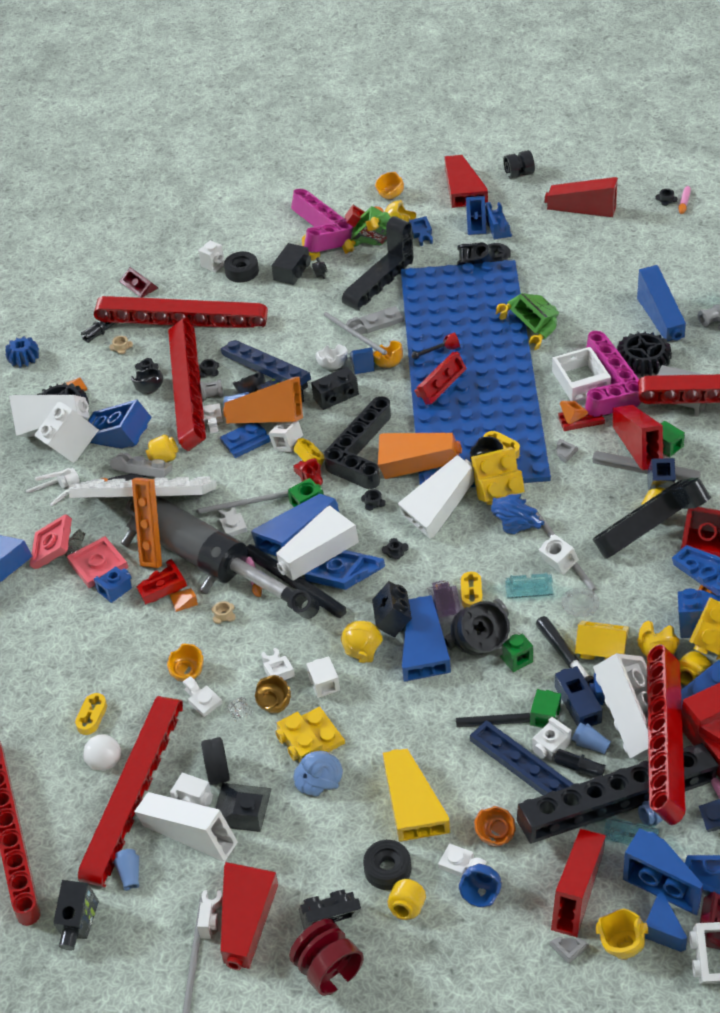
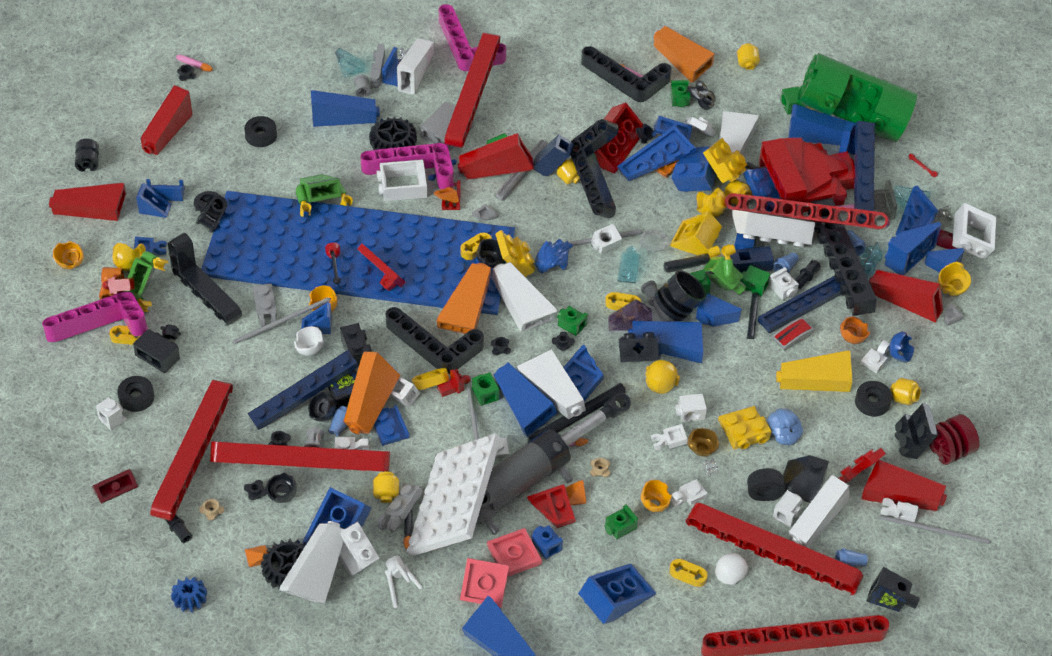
camera: 85 degrees left, 5 degrees up
orange tile [132,478,162,568] -> none
none -> black tyre [244,116,277,147]
none -> green brick [557,306,588,336]
none -> blue slope [578,563,656,624]
none -> green brick [605,504,638,539]
none -> blue slope [696,293,742,327]
none -> bright green torso [702,244,746,295]
none -> slope [772,317,815,351]
none -> red plate [838,448,886,483]

